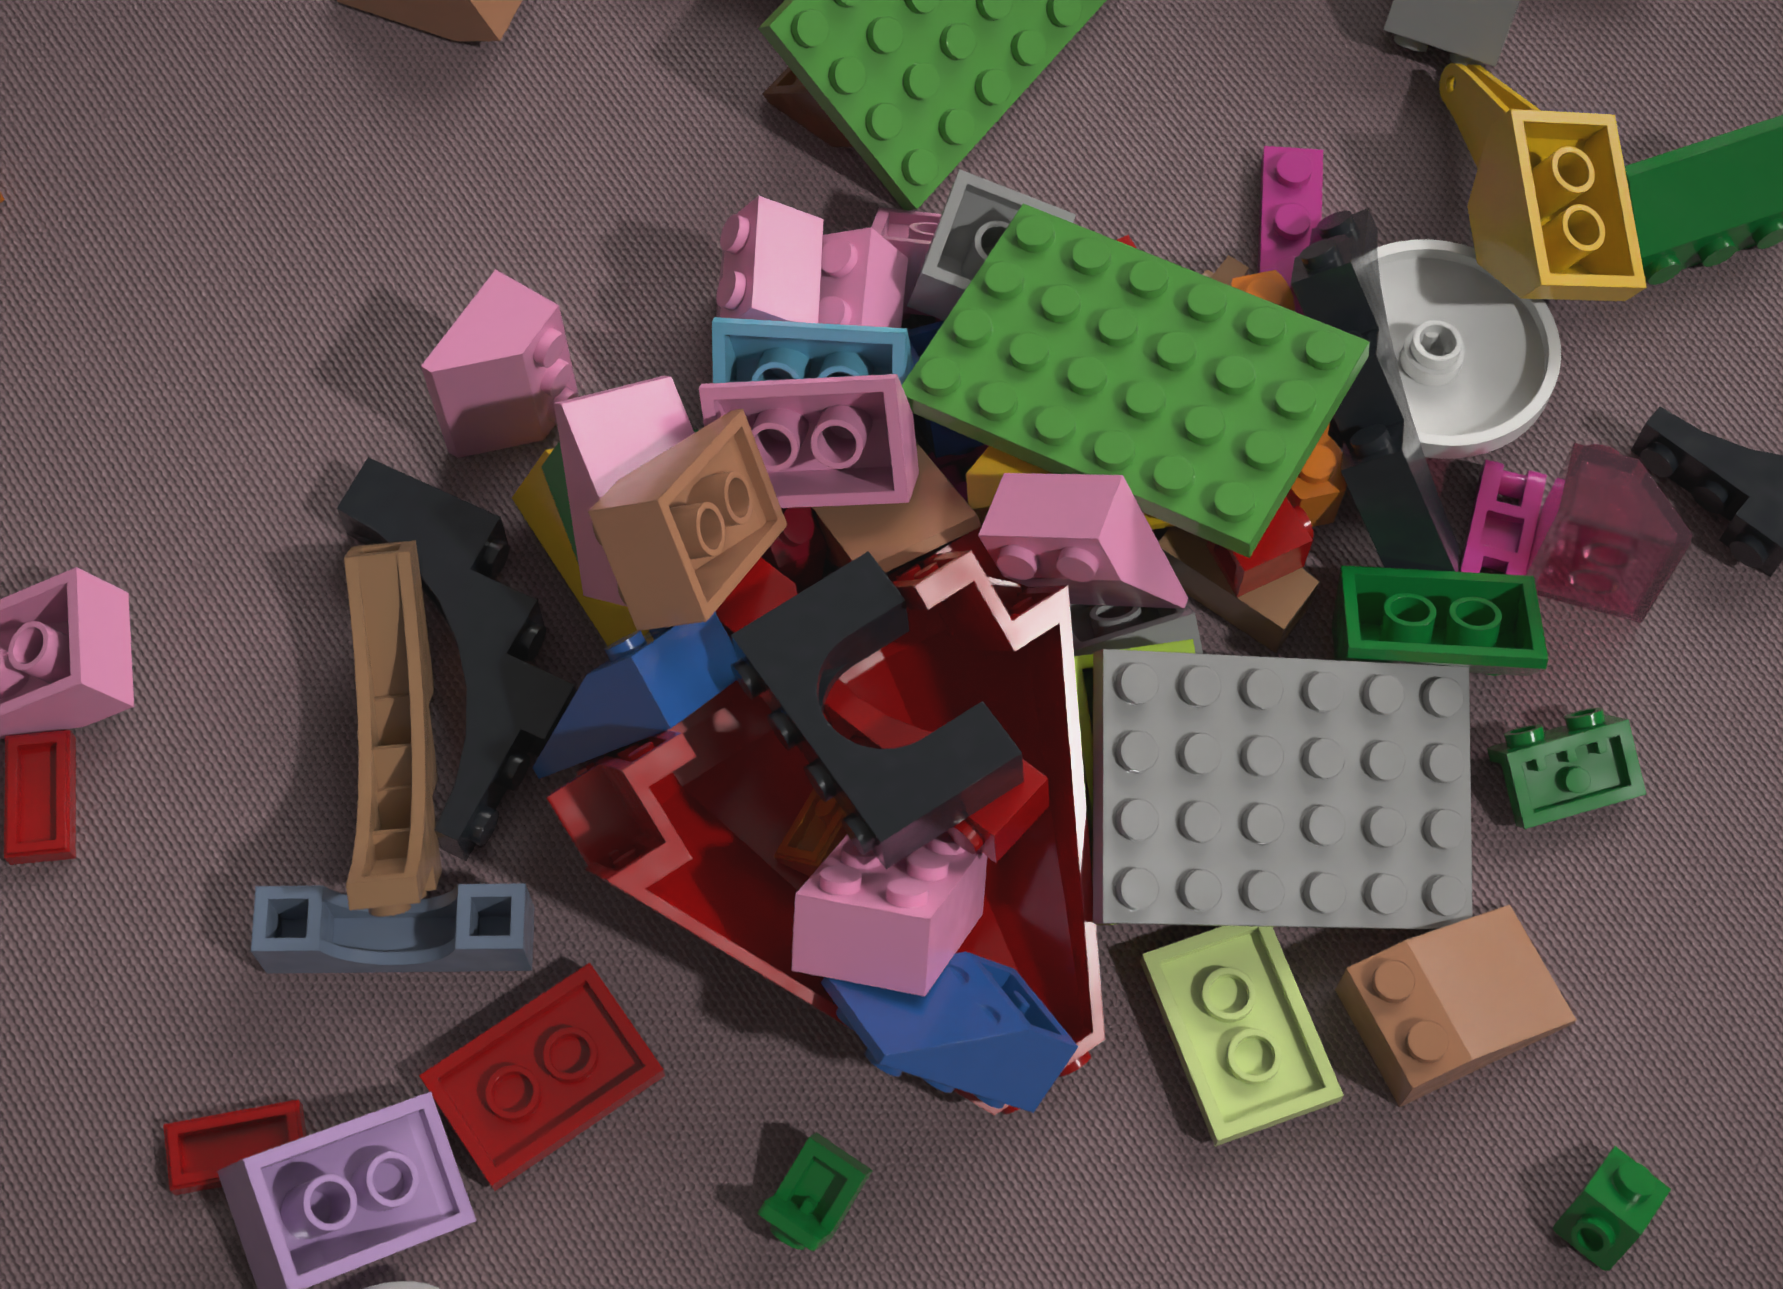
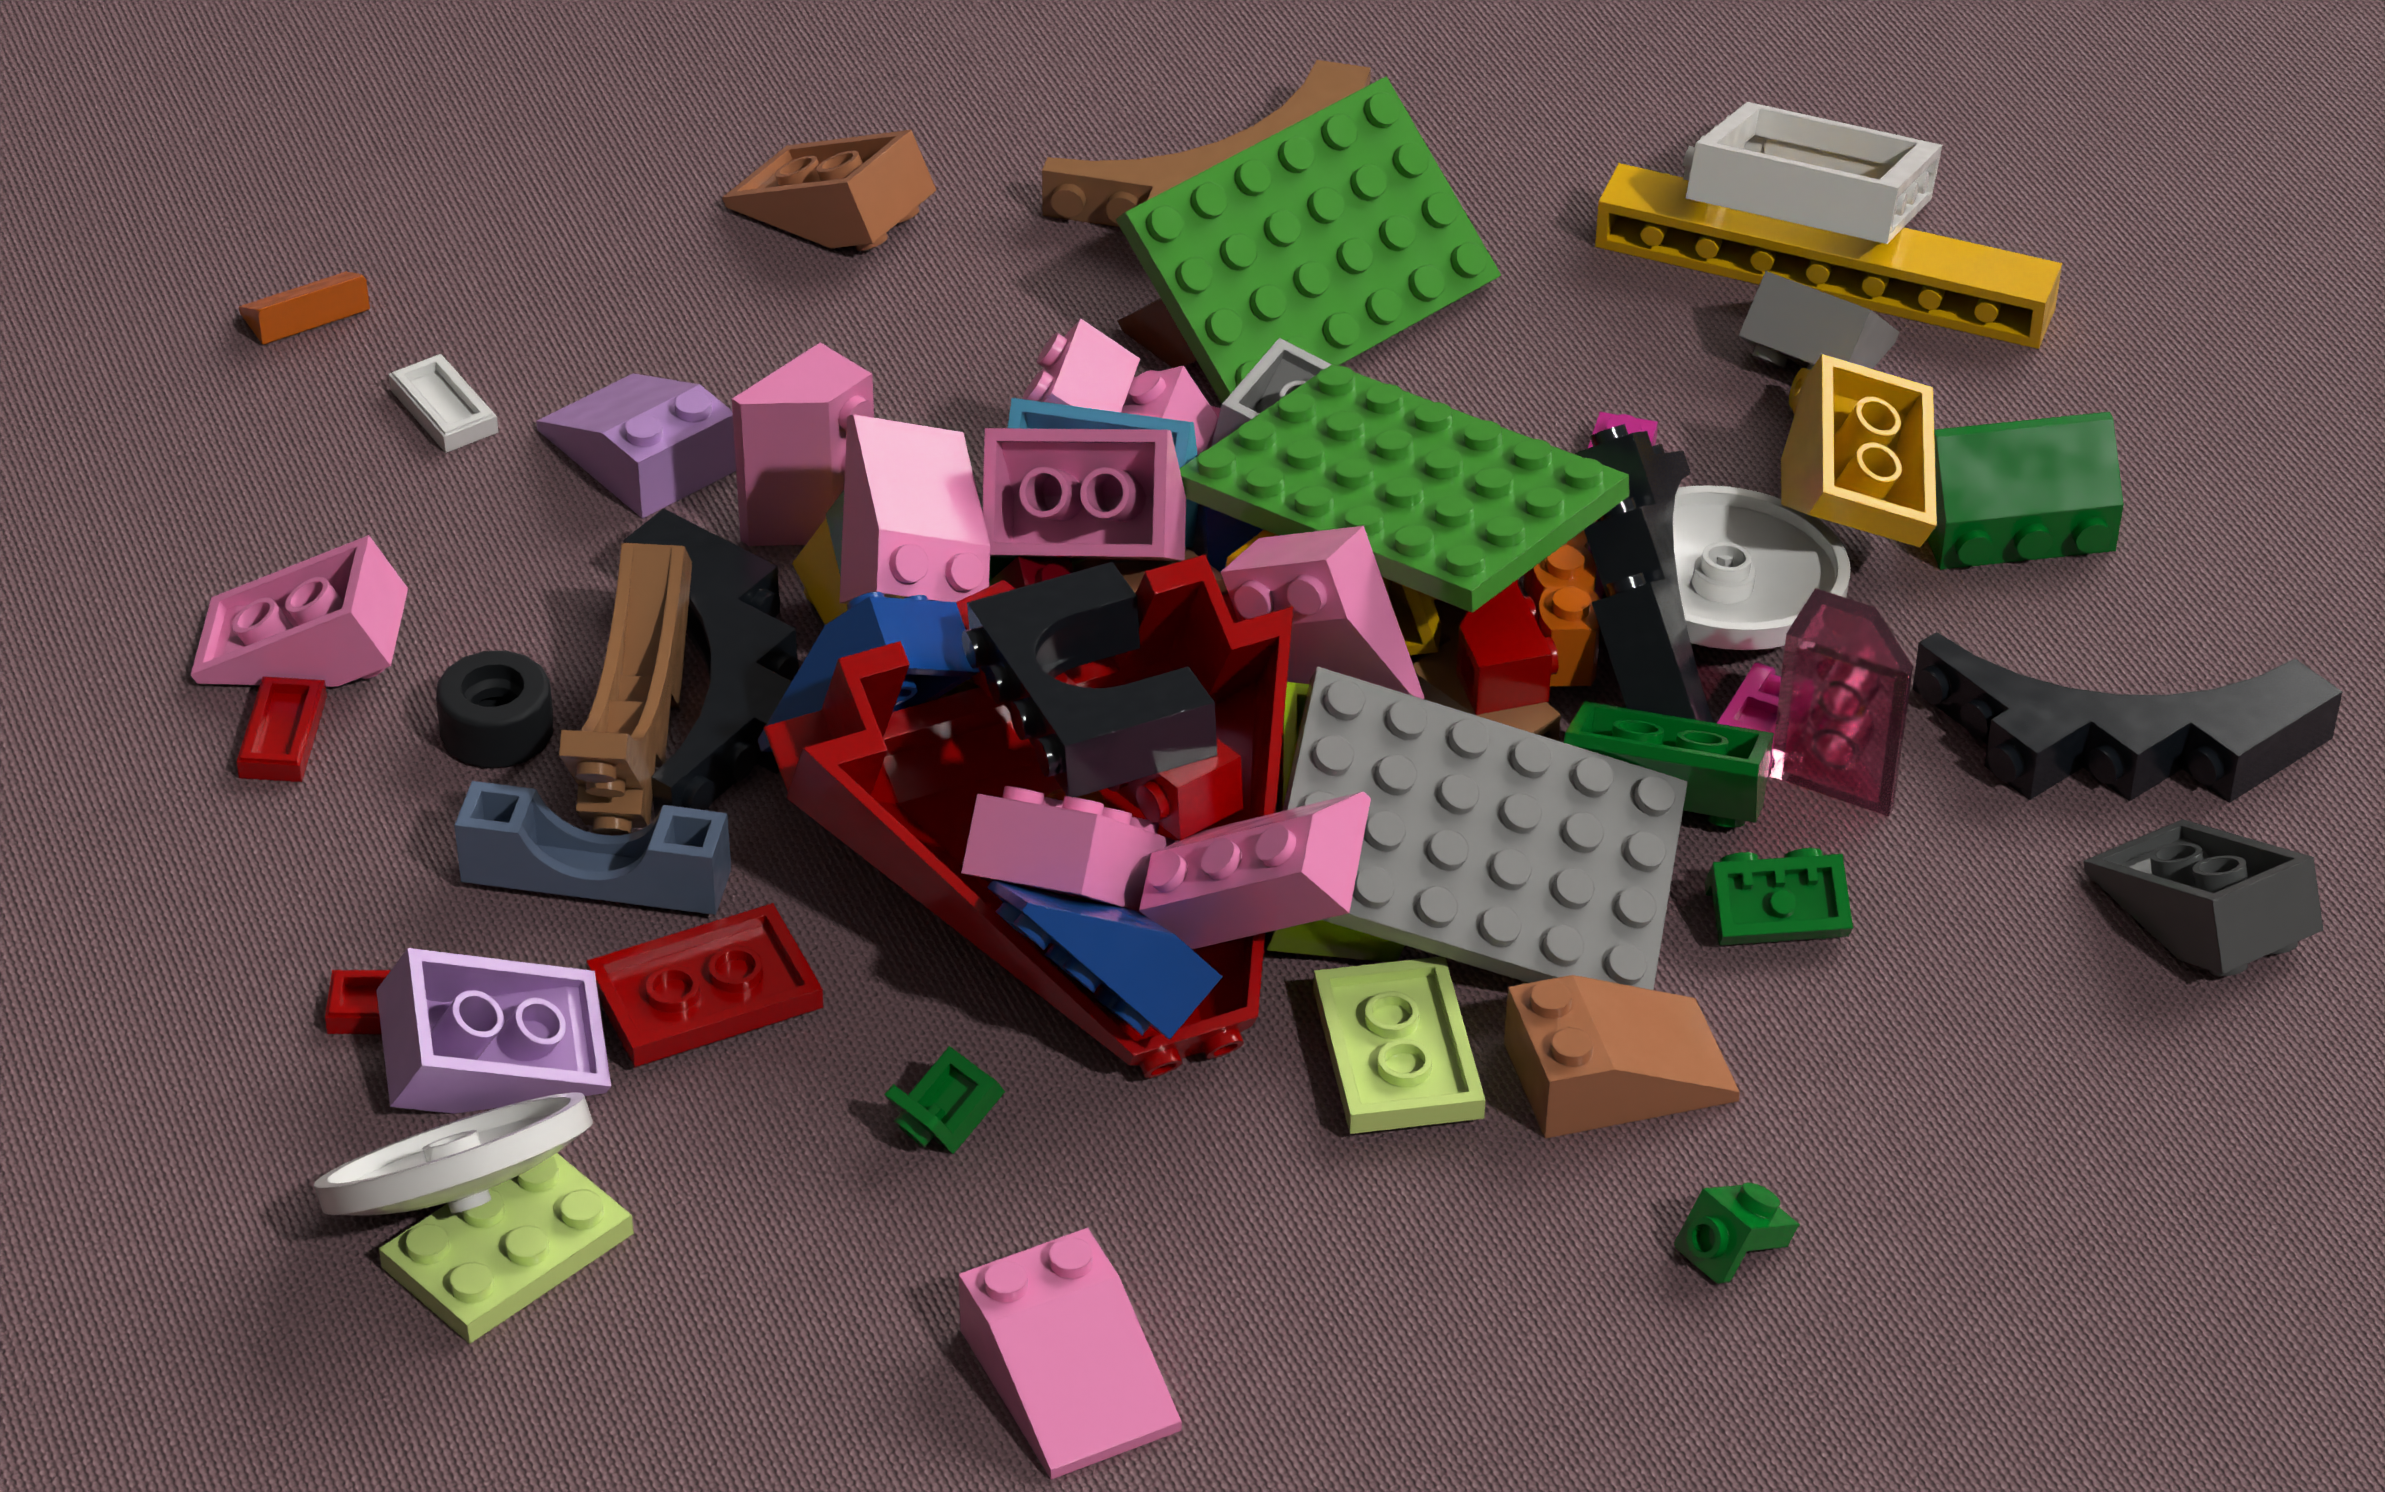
camera: 10 degrees right, 25 degrees down
nougat slope [588,408,787,631] -> none
none -> white tile [389,354,498,453]
none -> black tyre [436,650,553,768]
none -> lavender slope [536,373,736,519]
none -> bright pink slope [1139,791,1371,949]

